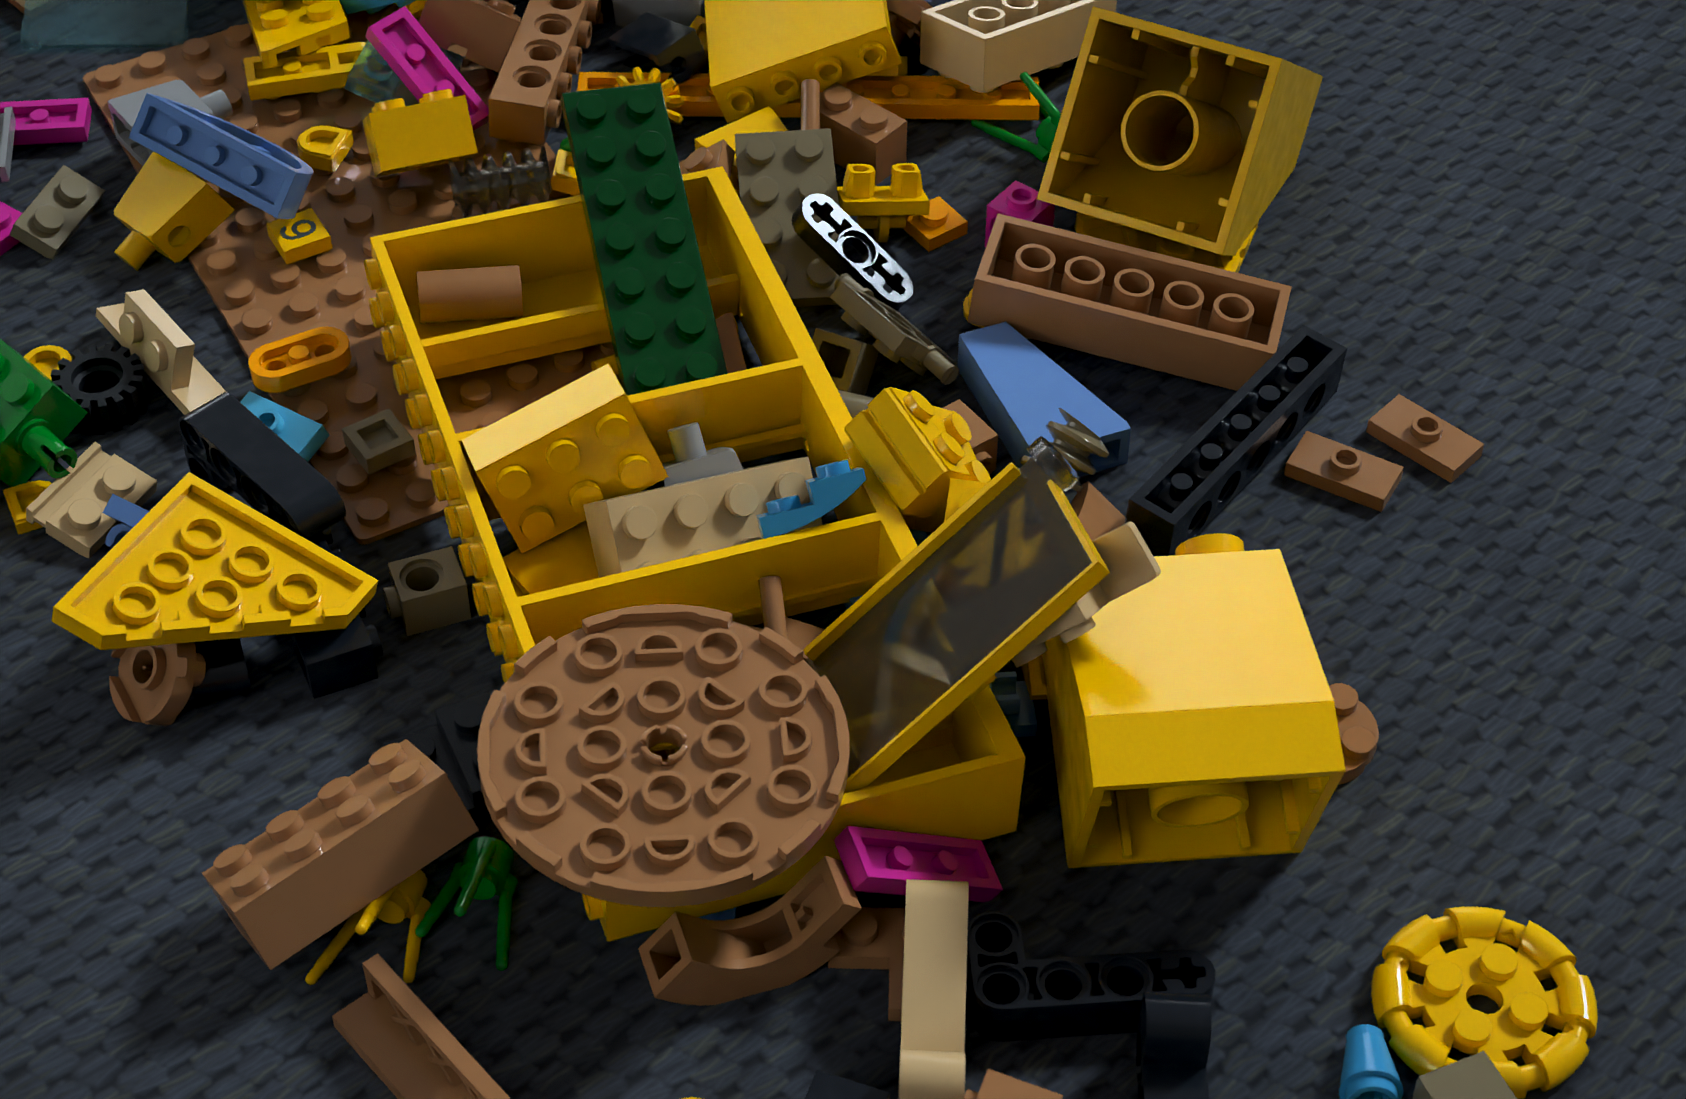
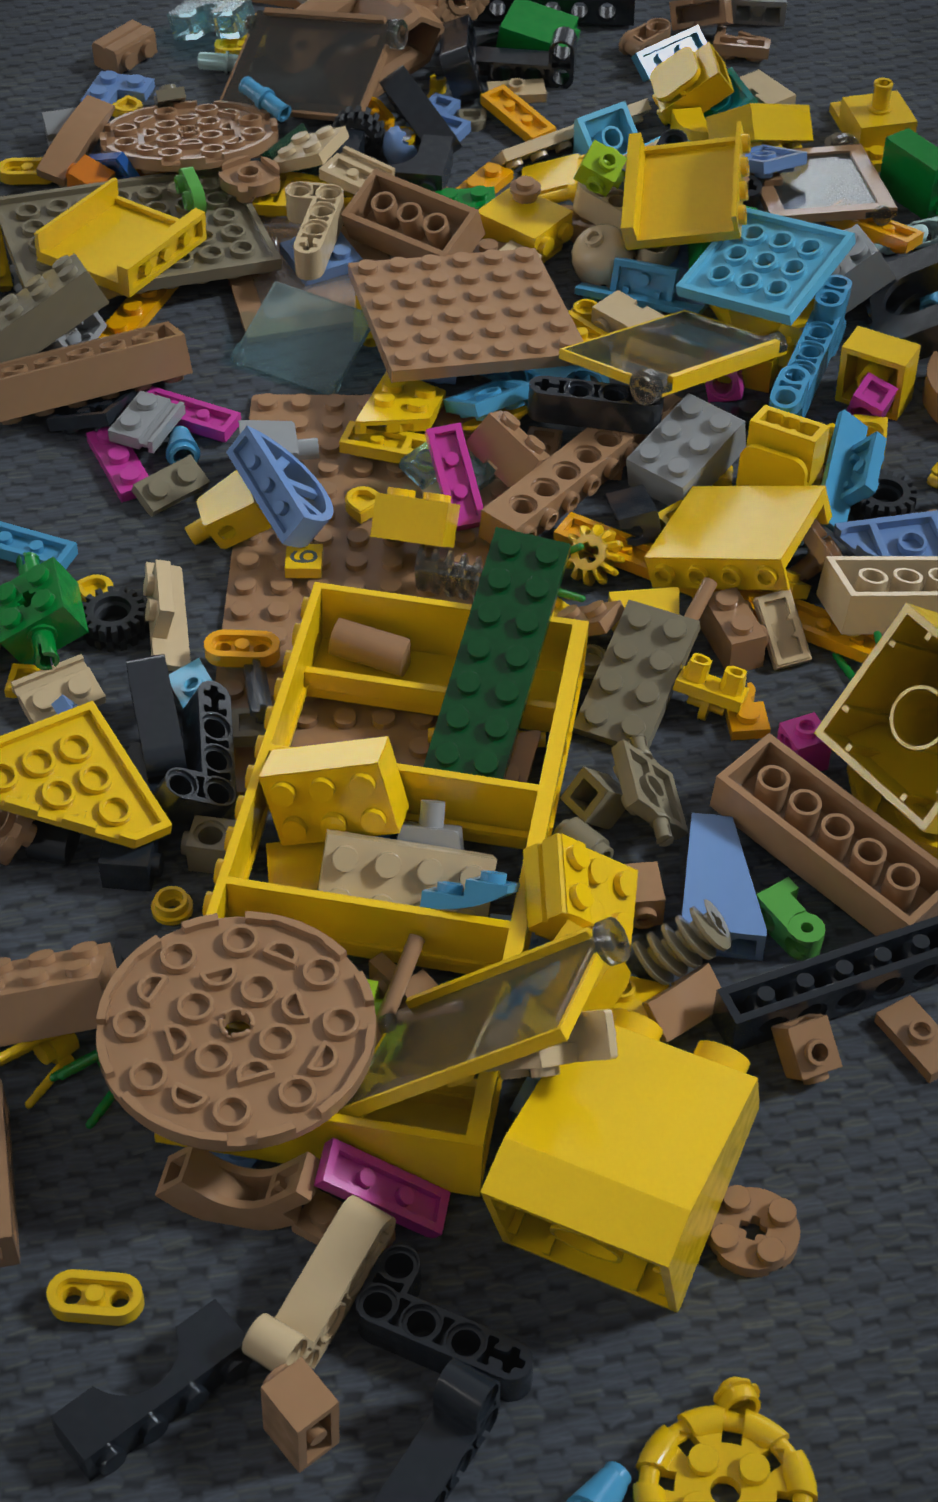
camera: 30 degrees right, 0 degrees up
black beam [792,194,913,311] -> none
none -> yellow plate [151,886,193,926]
none -> black beam [152,680,237,825]
none -> dark azure cone [166,426,200,465]
none -> black axle [243,659,272,724]
none -> yellow plate [713,1377,761,1414]
none -> tan plate [752,589,812,671]
none -> bright green leg [756,877,826,961]
none -> medium nougat brick [771,1014,843,1085]

